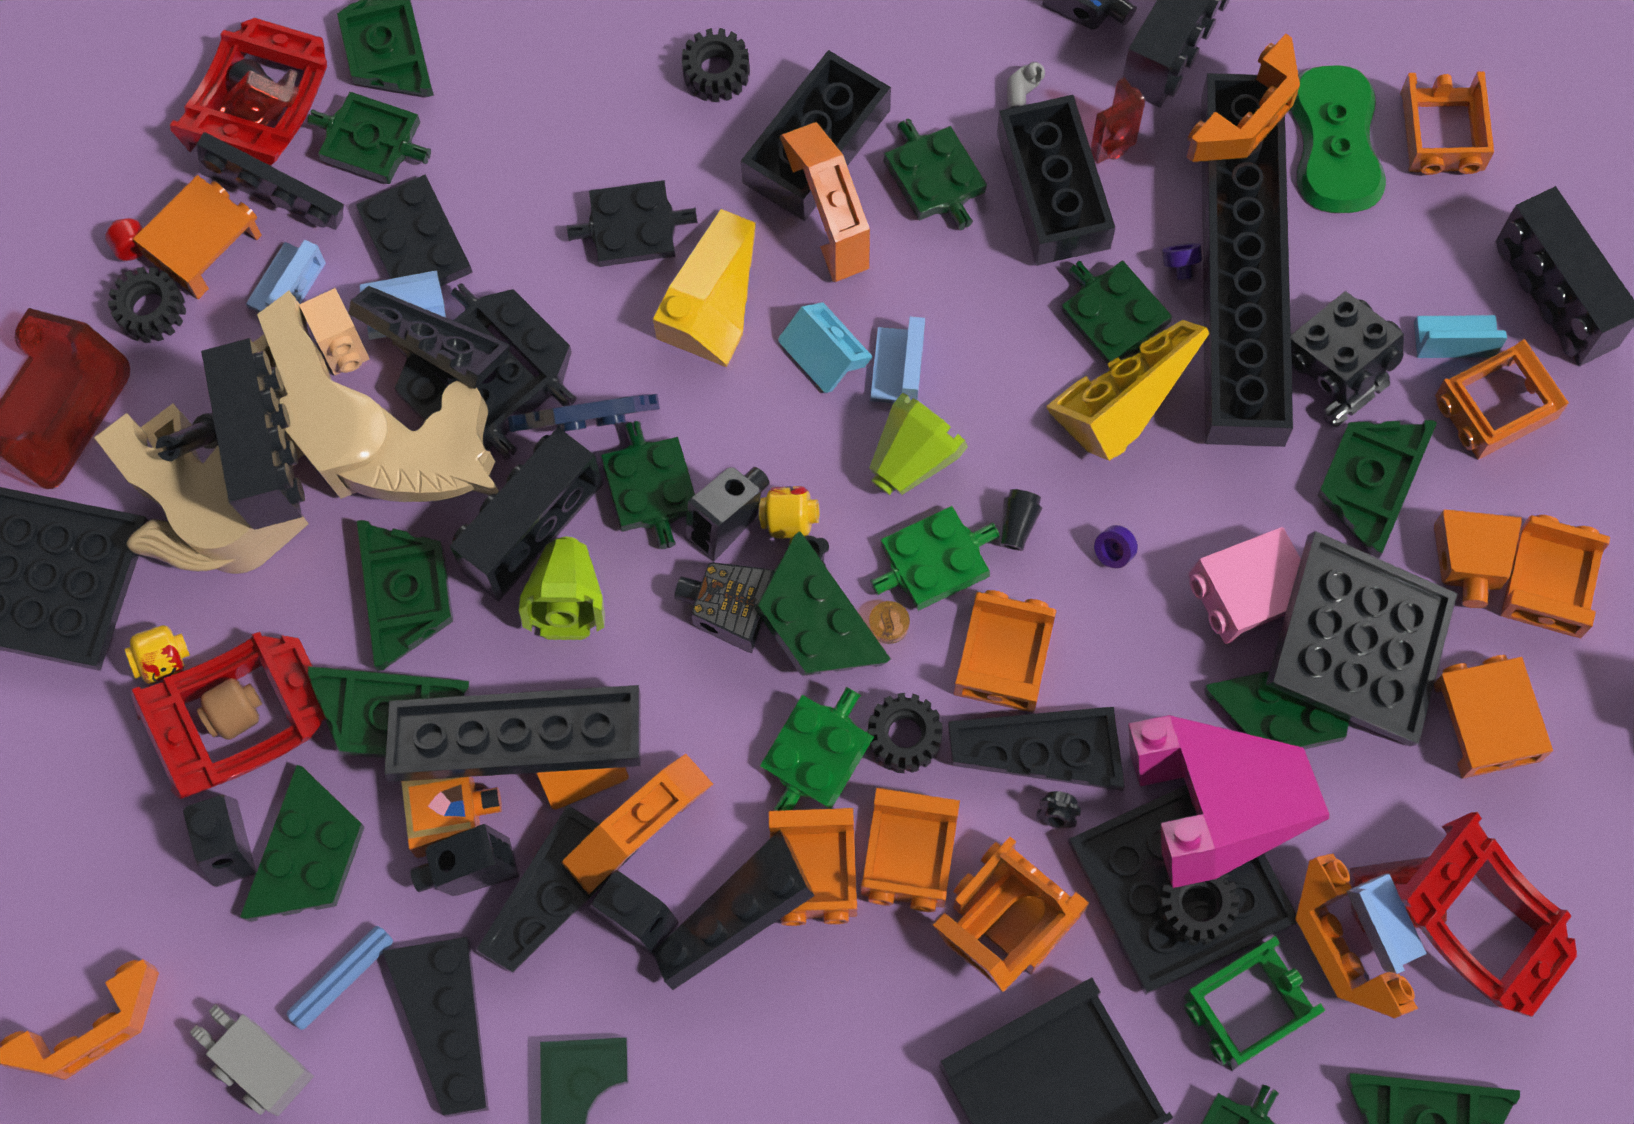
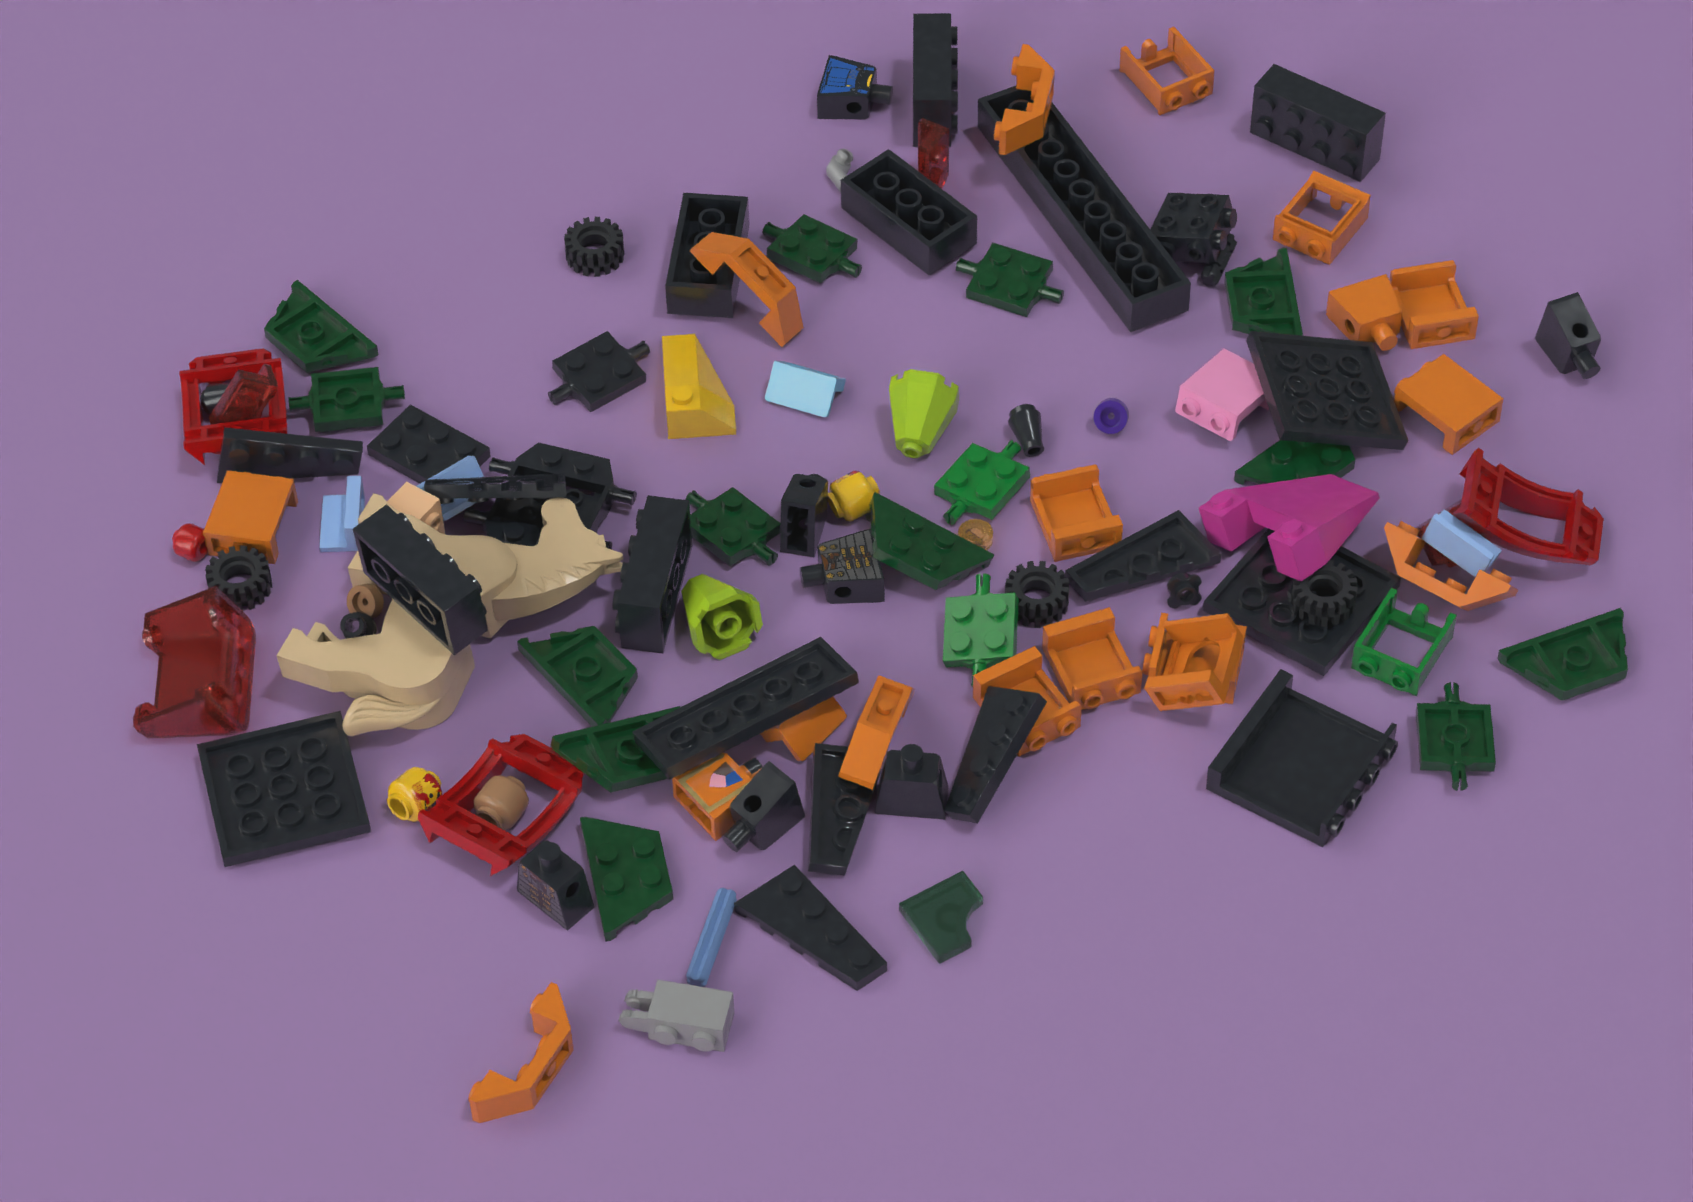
camera: 30 degrees left, 20 degrees down
dark blue wing [507,394,660,432] -> none
light blue panel [870,316,925,403] -> none
yellow wedge [1046,320,1209,461] -> none
dark purple tile [1162,243,1202,280] -> none
green plate [1290,65,1386,213] -> none
medium azure panel [1414,315,1507,358] -> none

